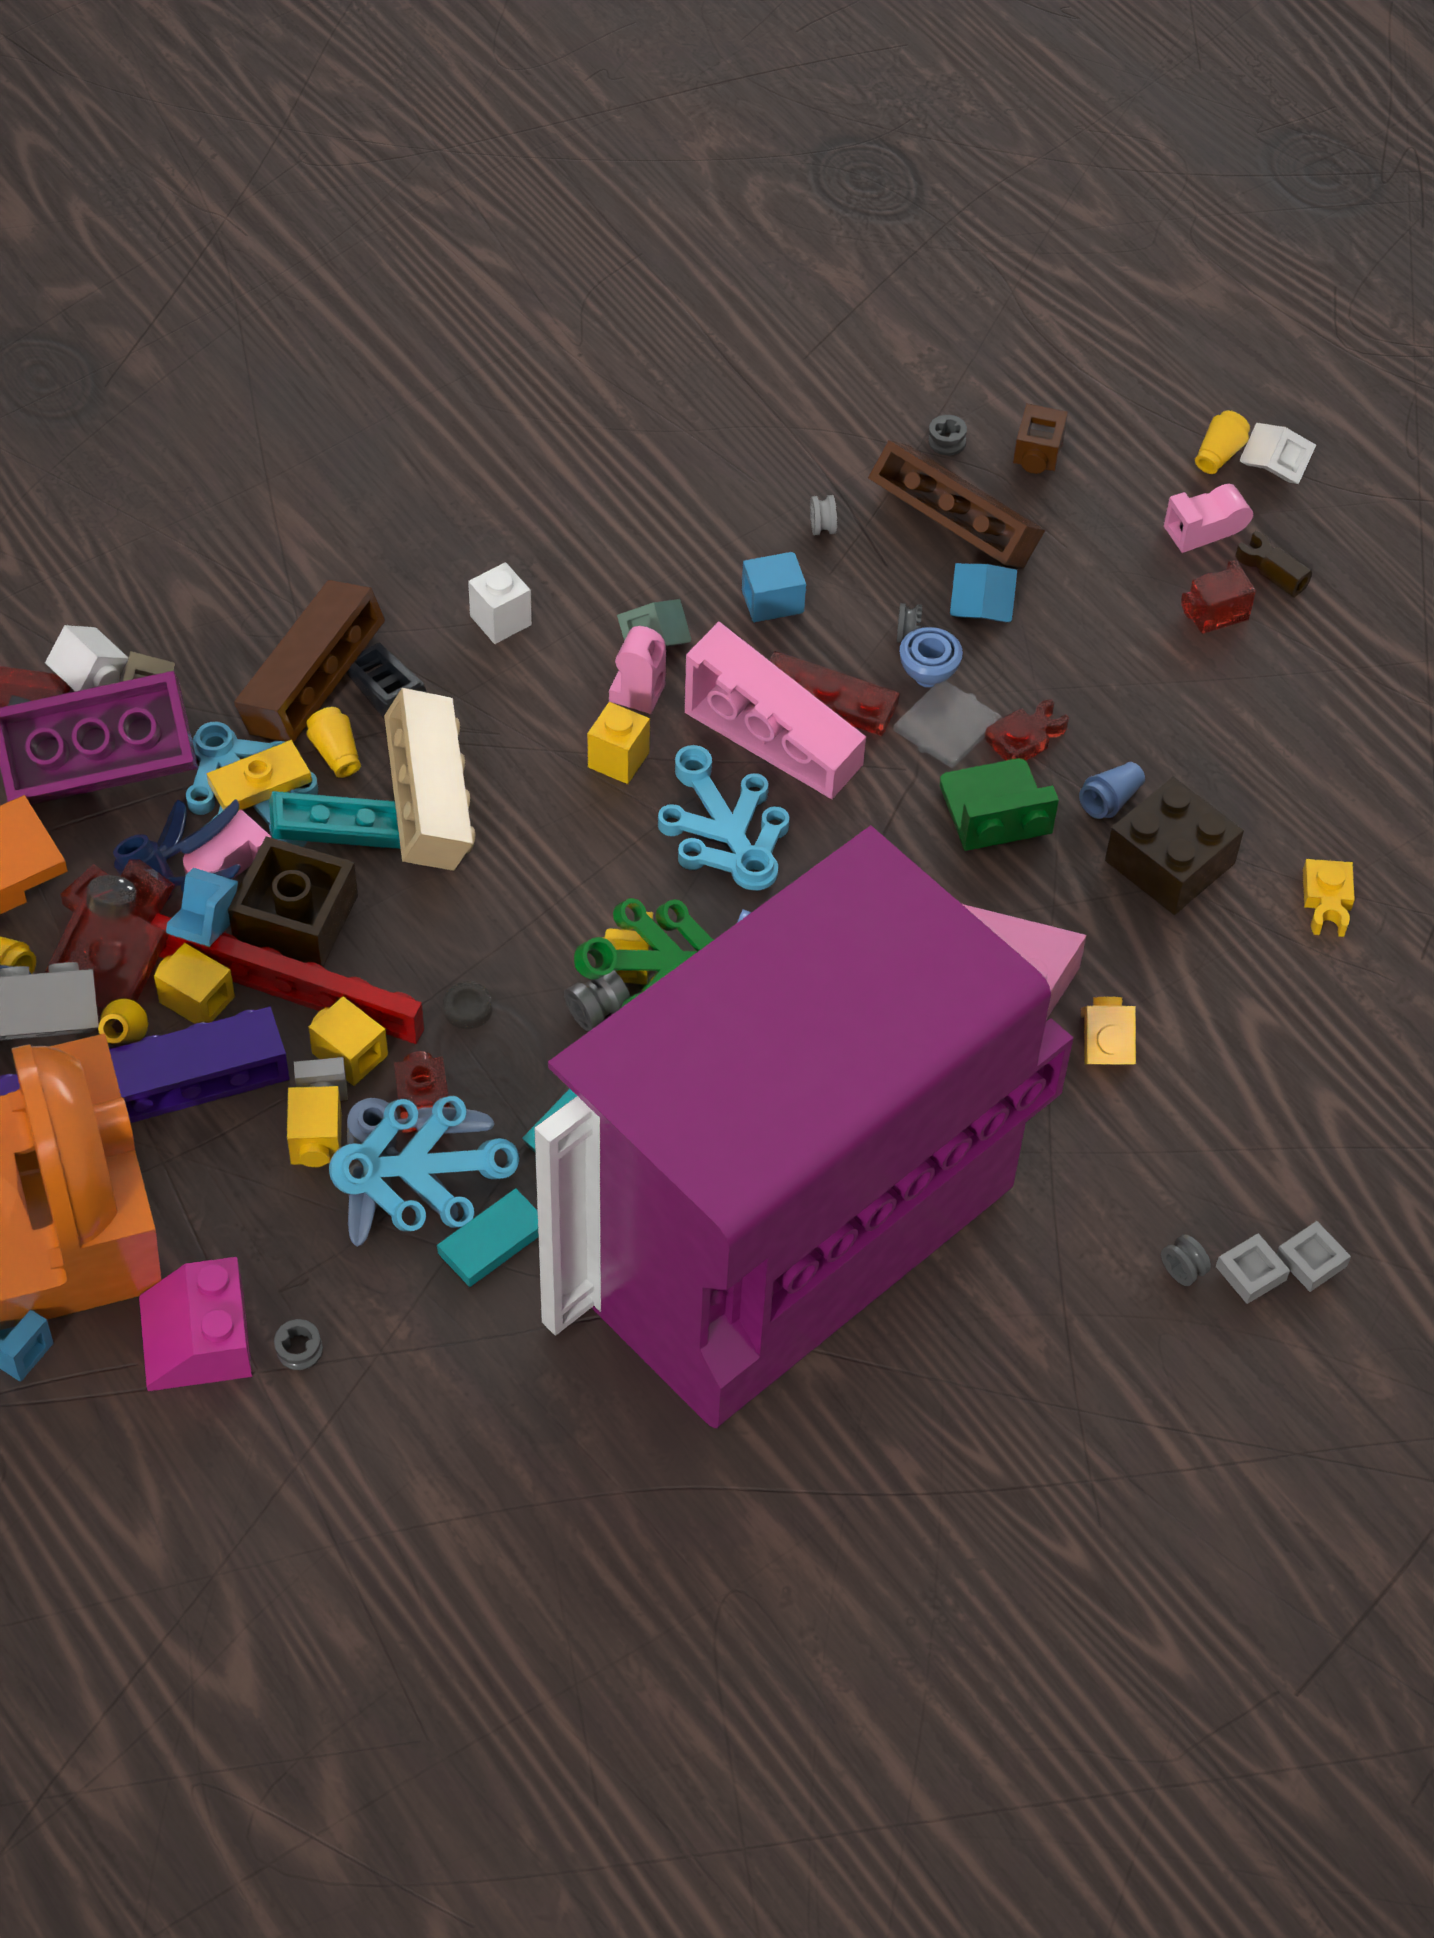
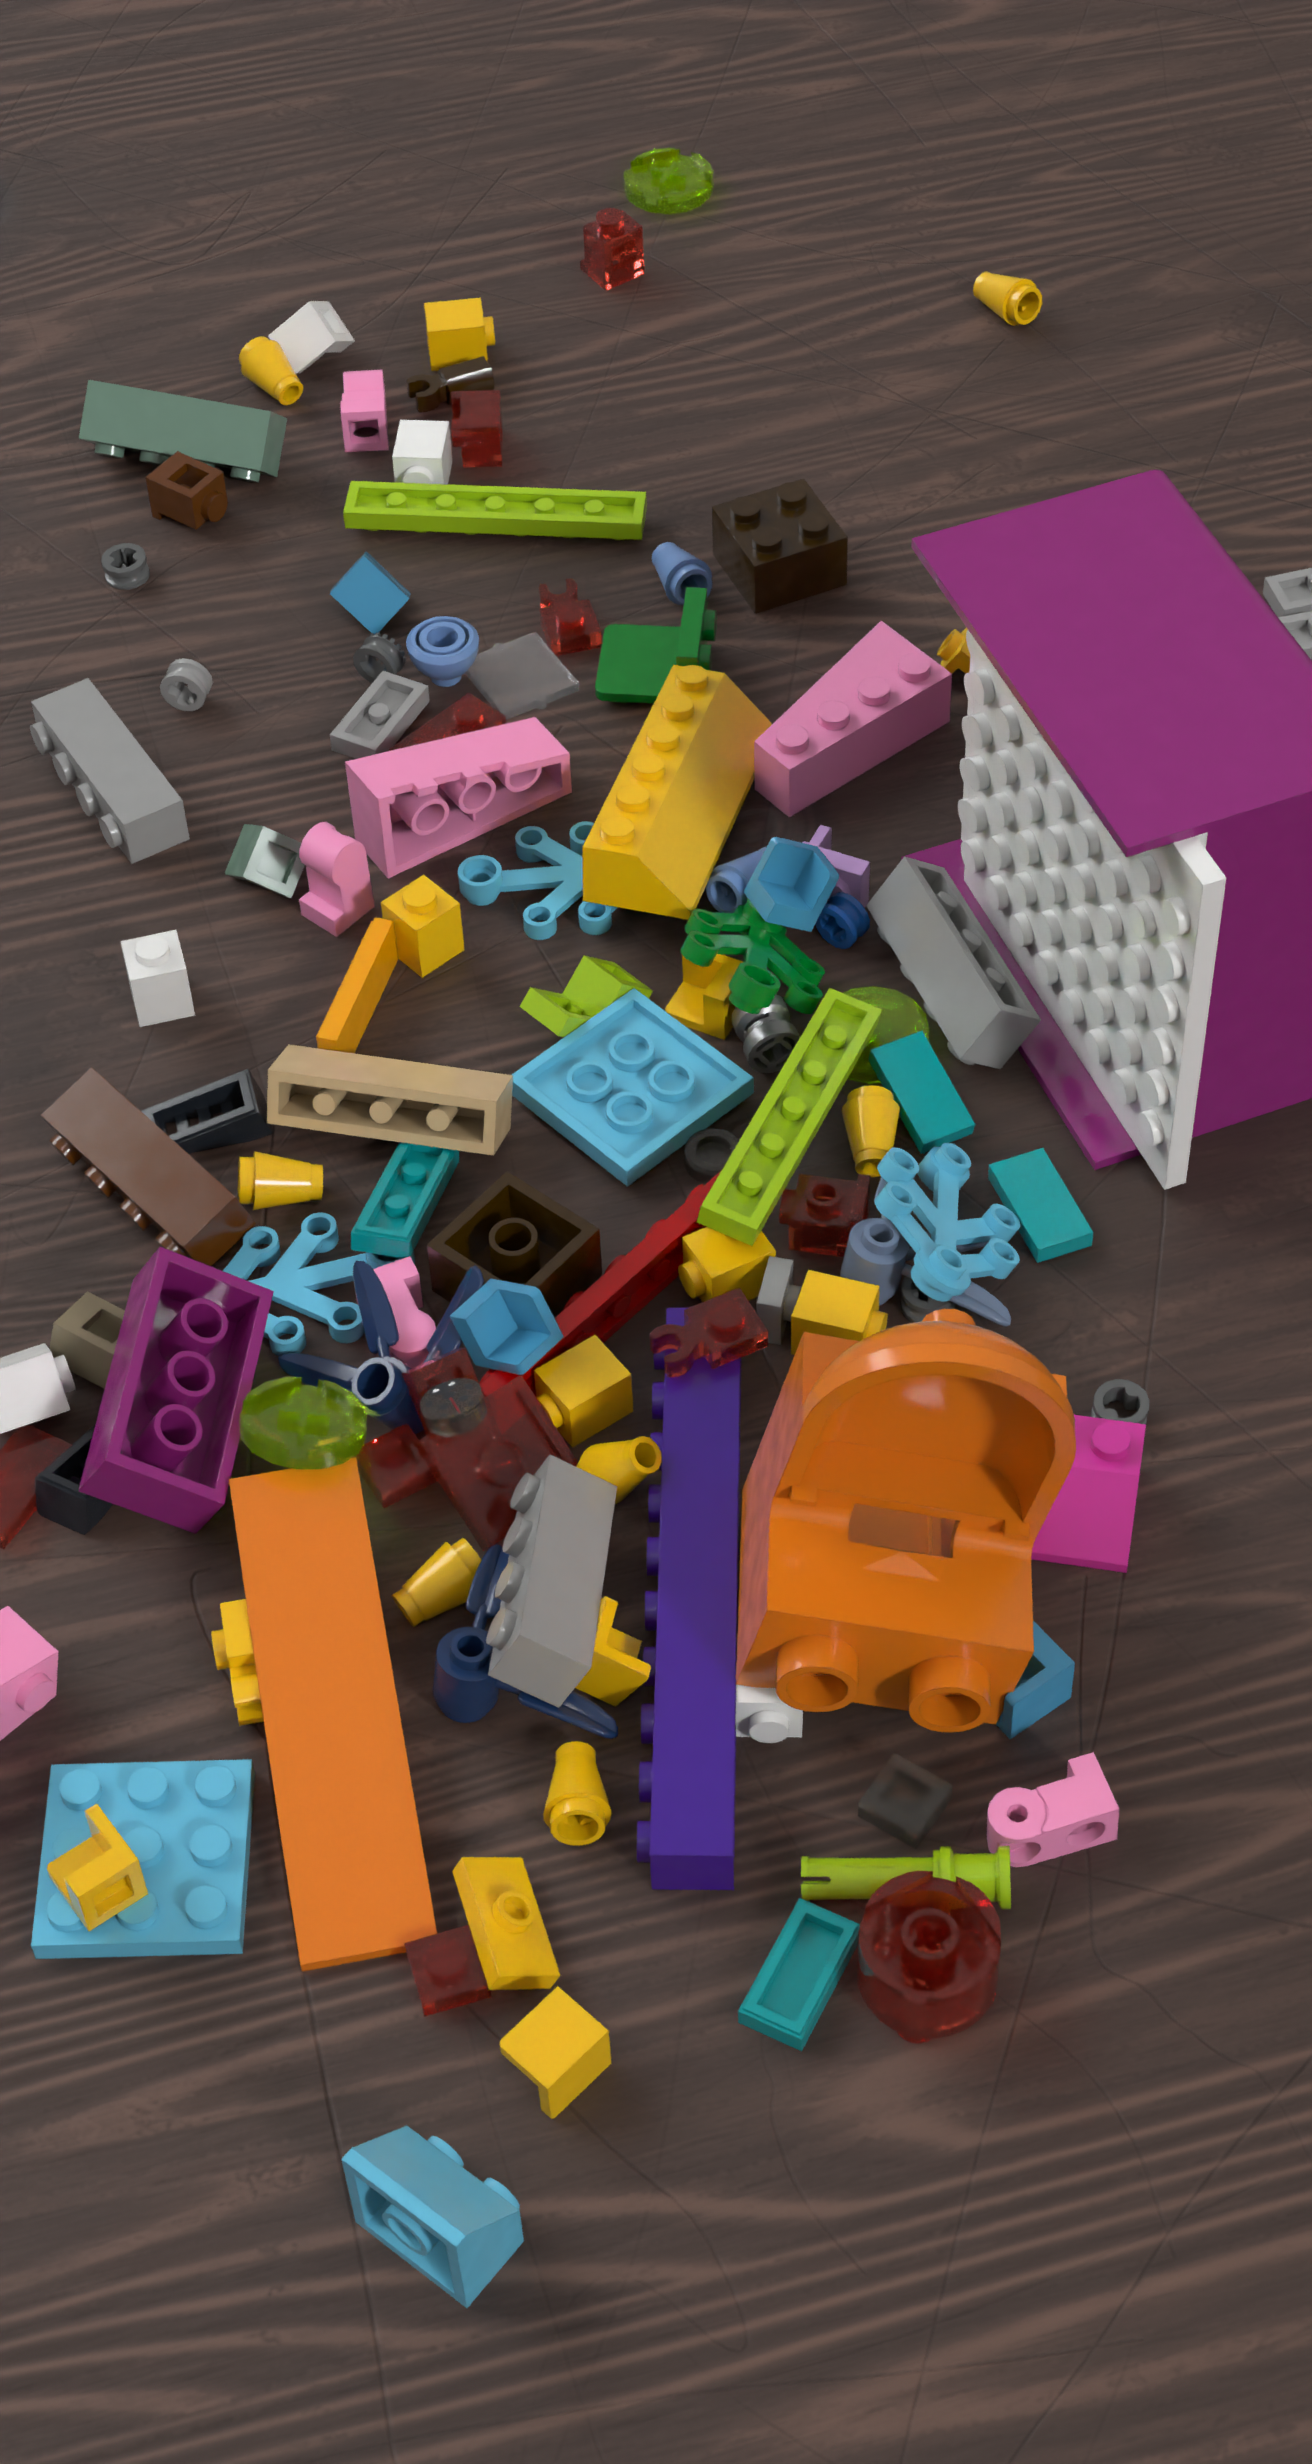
camera: 65 degrees left, 5 degrees down
yellow plate [206,740,312,811] -> none
dark azure panel [742,552,806,623] -> none
reddish brown brick [868,440,1045,568] -> none
yellow plate [1303,859,1355,937] -> none
none -> light grey brick [30,678,190,864]
none -> sand green wedge [79,380,287,483]
none -> clear neon green tile [239,1377,367,1469]
none -> light orange tile [316,917,398,1053]
none -> light grey plate [330,671,430,759]
none -> lime plate [343,481,647,540]
none -> white brick [392,420,453,484]
none -> yellow brick [424,298,495,371]
none -> medium azure plate [512,988,754,1187]
none -> lime slope [520,955,653,1037]
none -> yellow slope [582,665,772,920]
none -> clear red plate [650,1287,768,1377]
none -> lime plate [697,988,882,1246]
none -> yellow cone [841,1086,900,1177]

